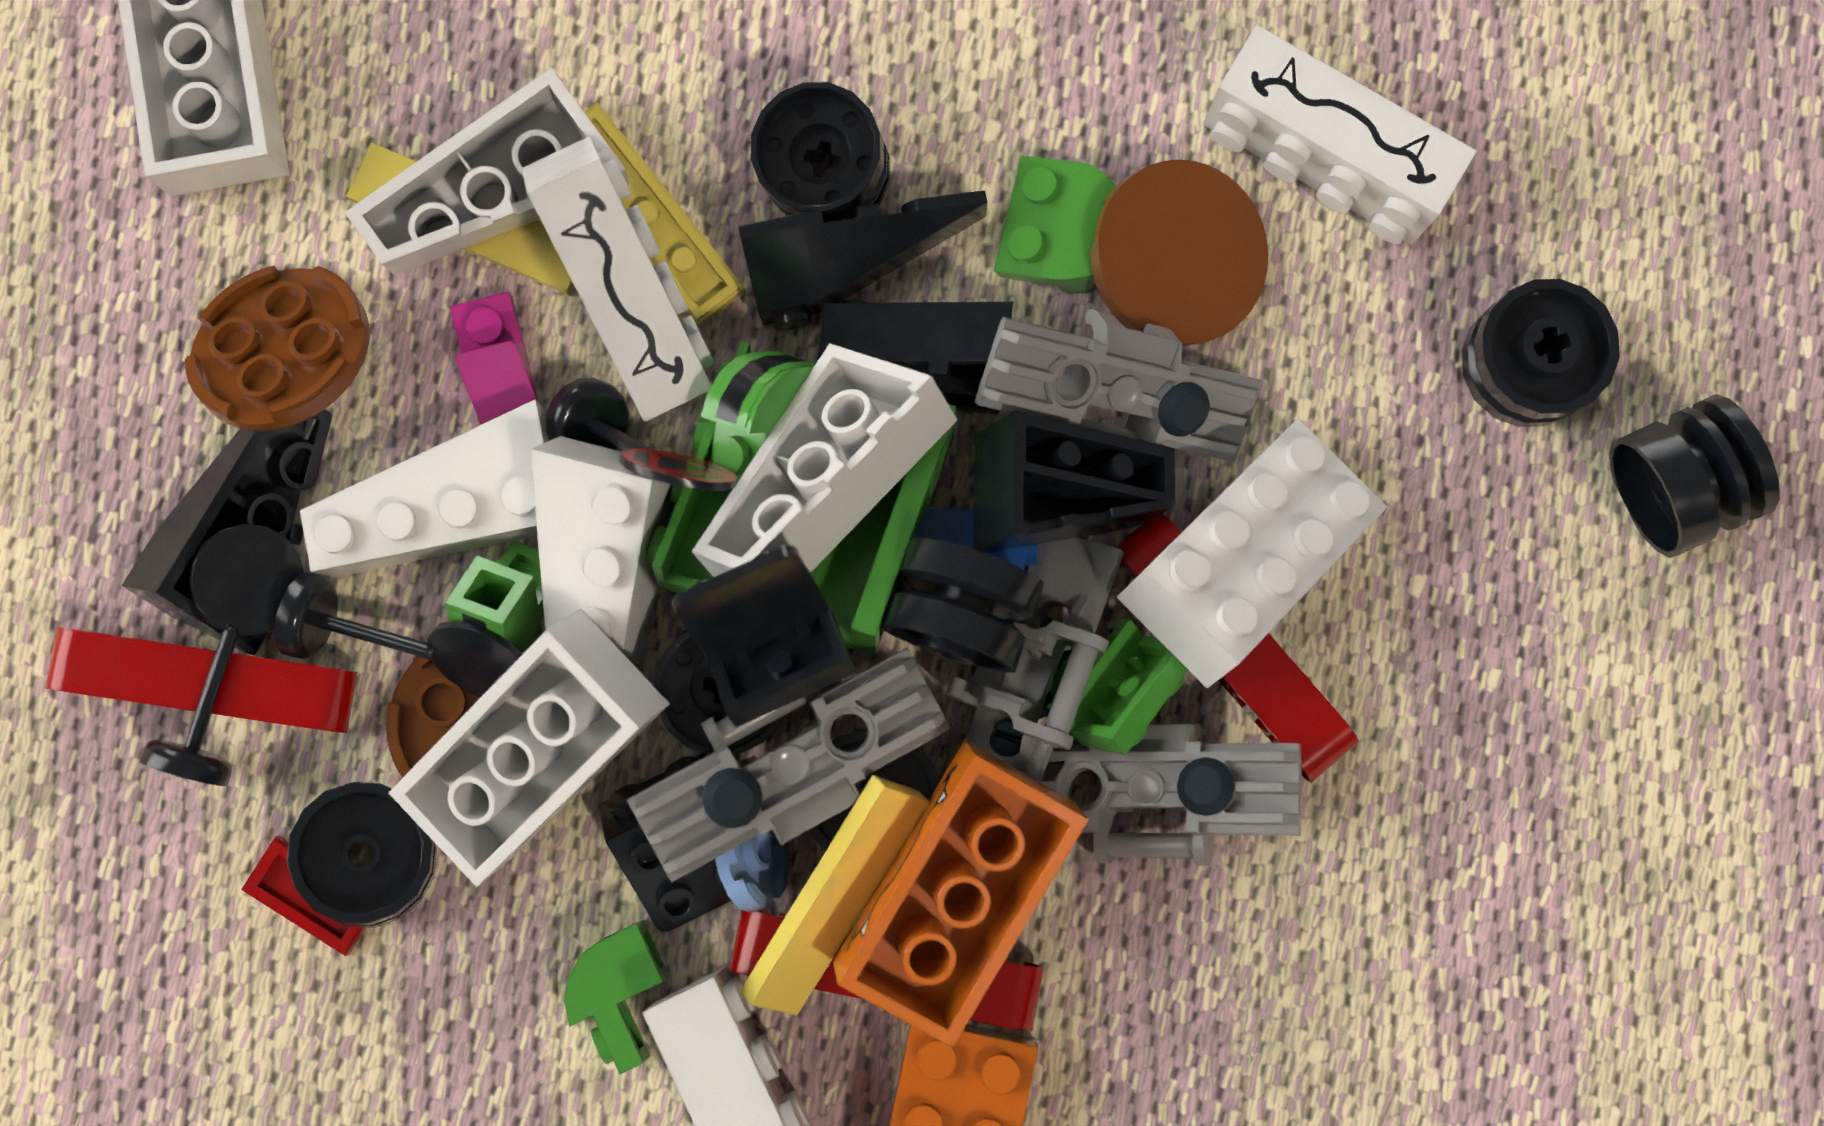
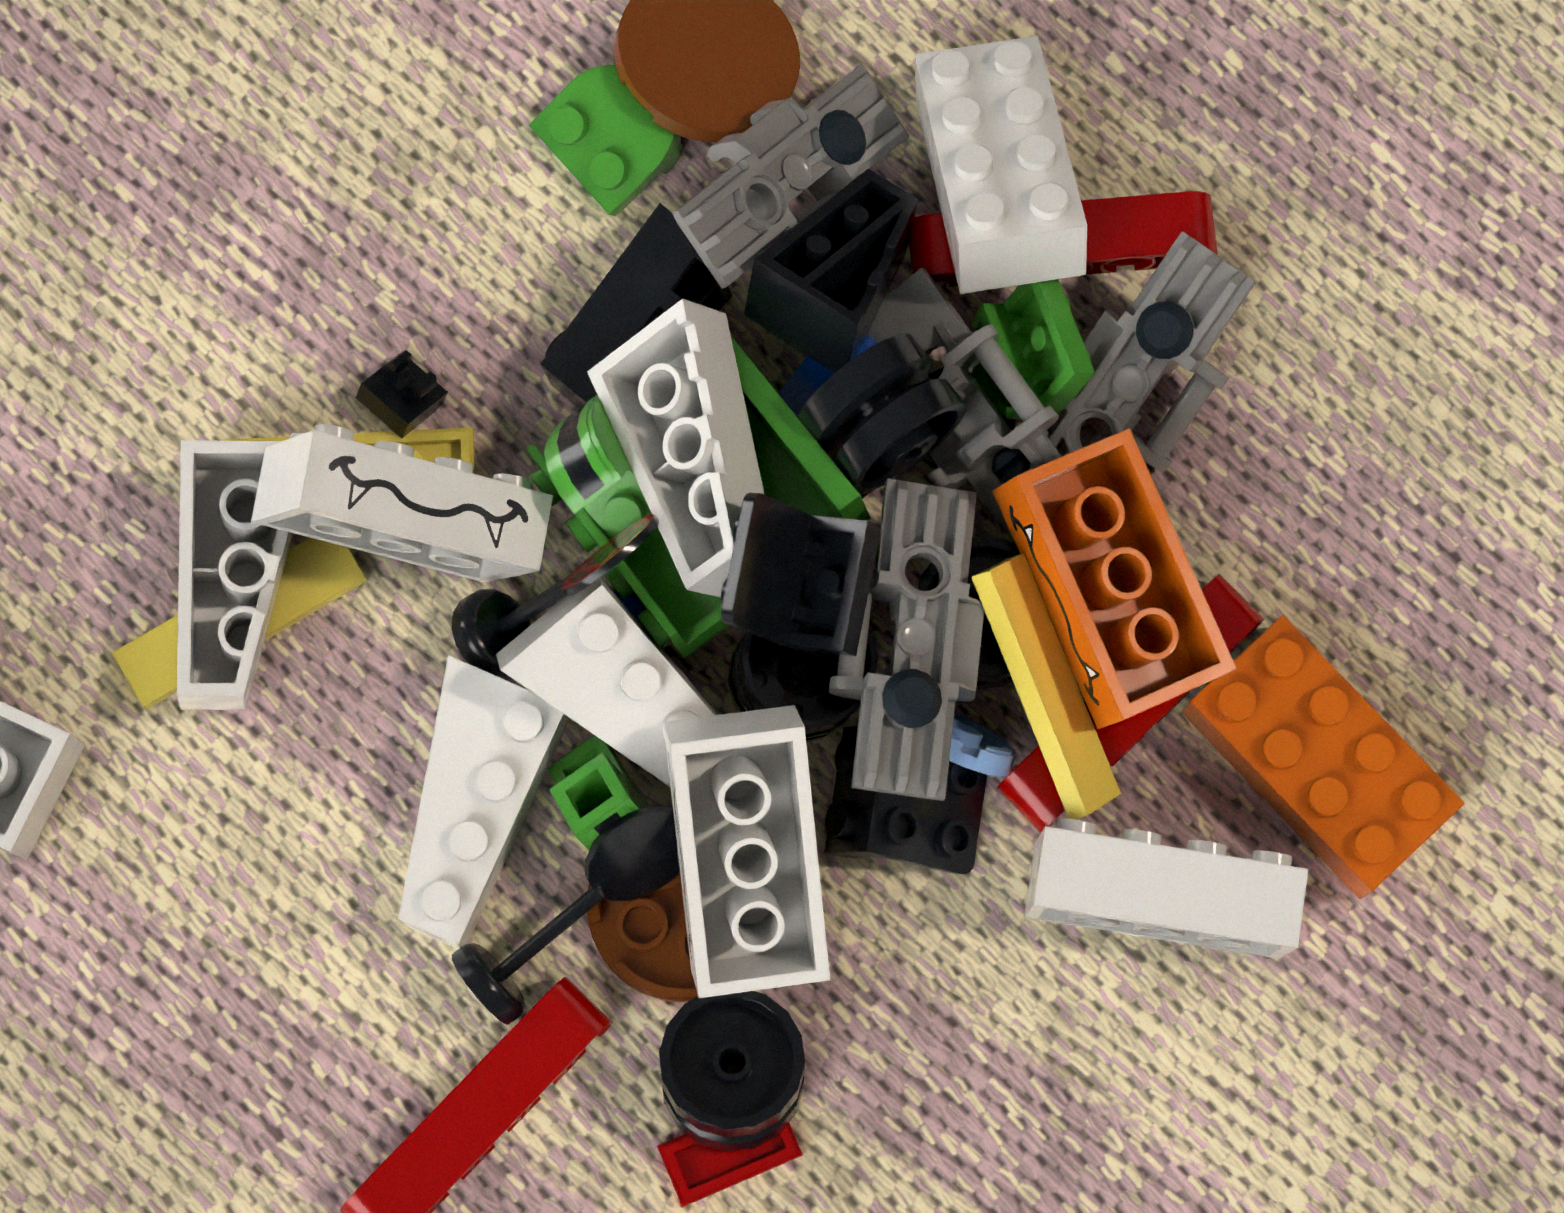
camera: 60 degrees left, 5 degrees down
black wedge [122,409,332,655] -> none
black piece [139,523,304,786] -> none
dark orange tile [185,266,370,431] -> none
dark pink slope [450,291,539,425] -> none
bright green brick [564,920,670,1074] -> none
black wedge [738,190,988,331] -> none
black wheel [751,82,890,222] -> none
none -> black tile [355,350,448,438]

